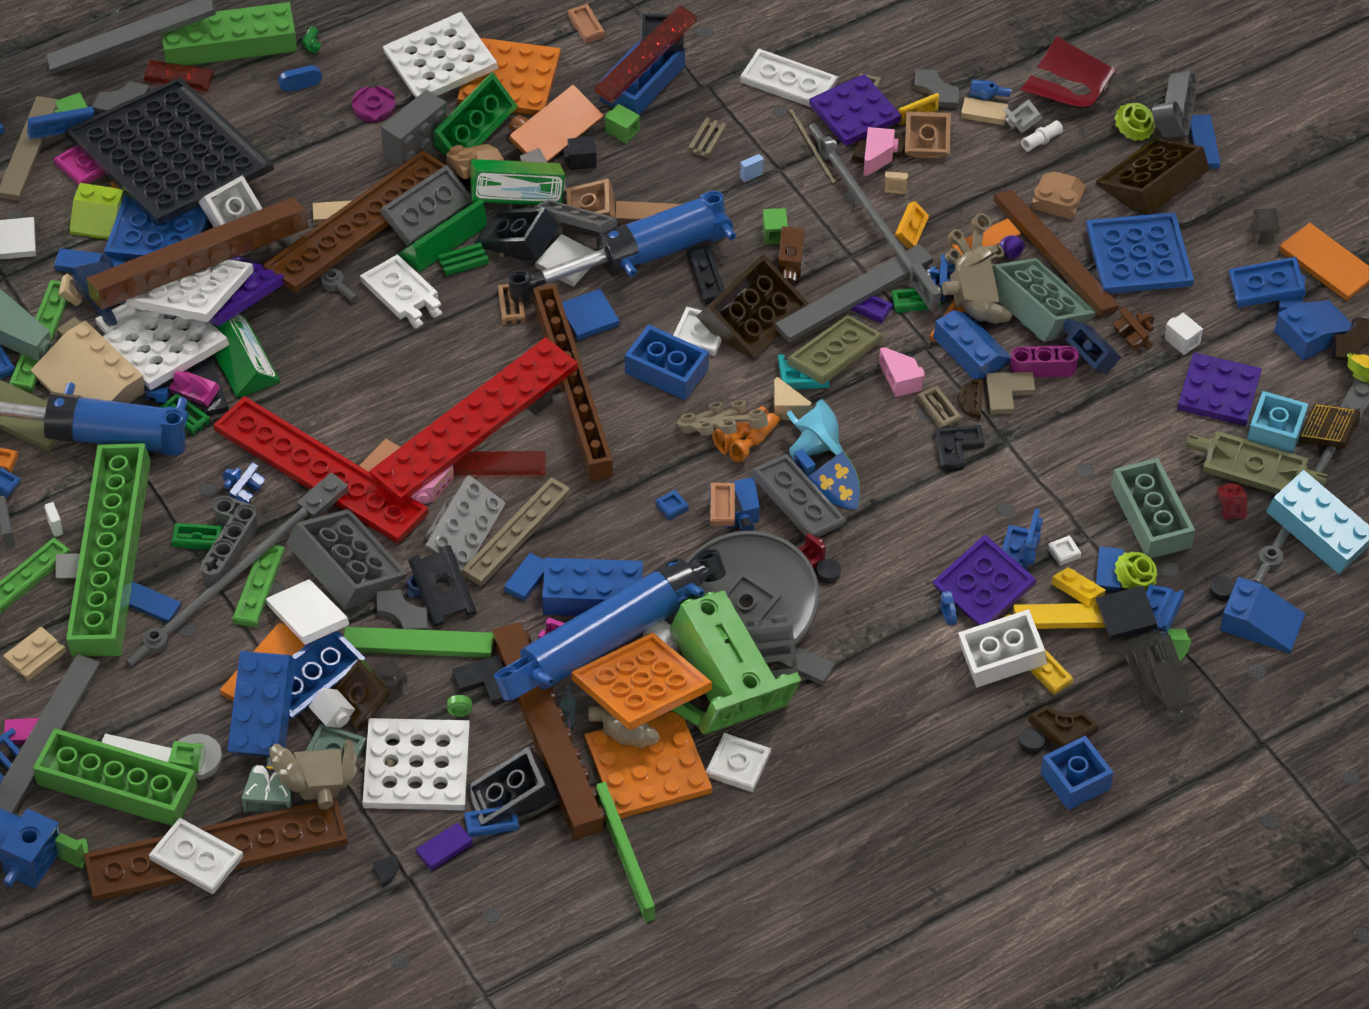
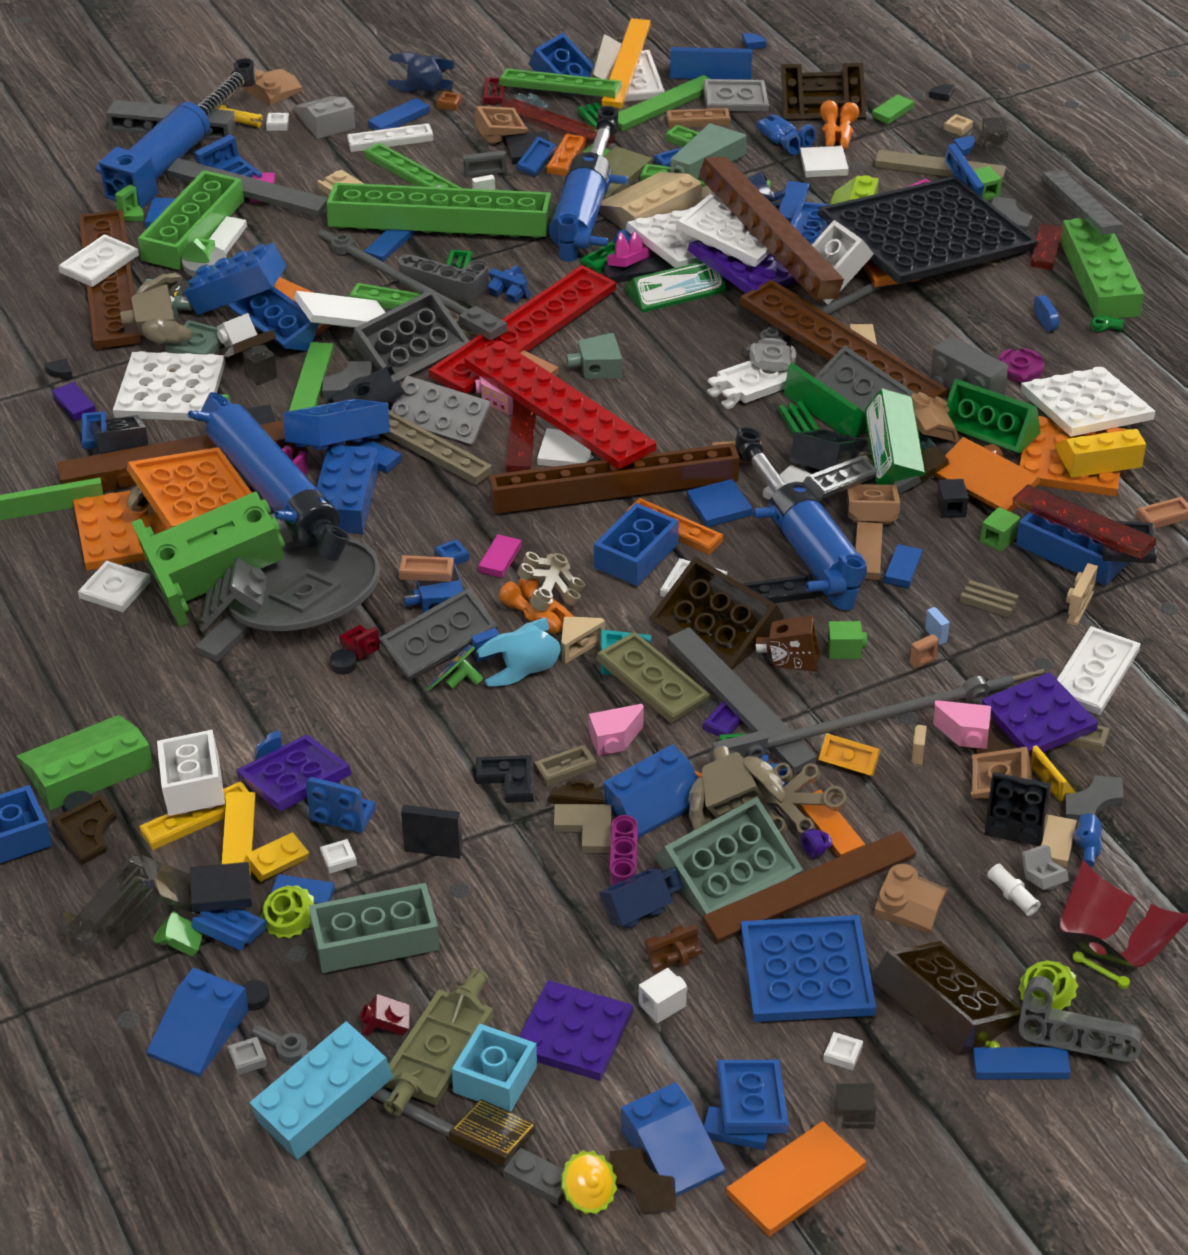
camera: 95 degrees right, 10 degrees down
none -> bright green slope [17,715,153,810]
none -> blue tile [145,198,175,228]
none -> light grey tile [228,1037,267,1076]
none -> blue brick [284,399,389,450]
none -> black tile [401,805,463,859]
none -> dark pink tile [478,534,521,578]
none -> white tile [537,428,591,467]
none -> sand green torso [566,333,622,379]
none -> orange tile [626,498,723,555]
none -> light grey tile [749,338,797,371]
none -> white tile [823,1032,863,1071]
none -> blue tile [884,544,923,588]
none -> nougat tile [910,634,939,669]
none -> black slope [984,772,1051,846]
none -> yellow slope [1055,429,1146,478]
none -> tan plate [1066,563,1098,626]
none -> lime hinge [1073,951,1130,989]

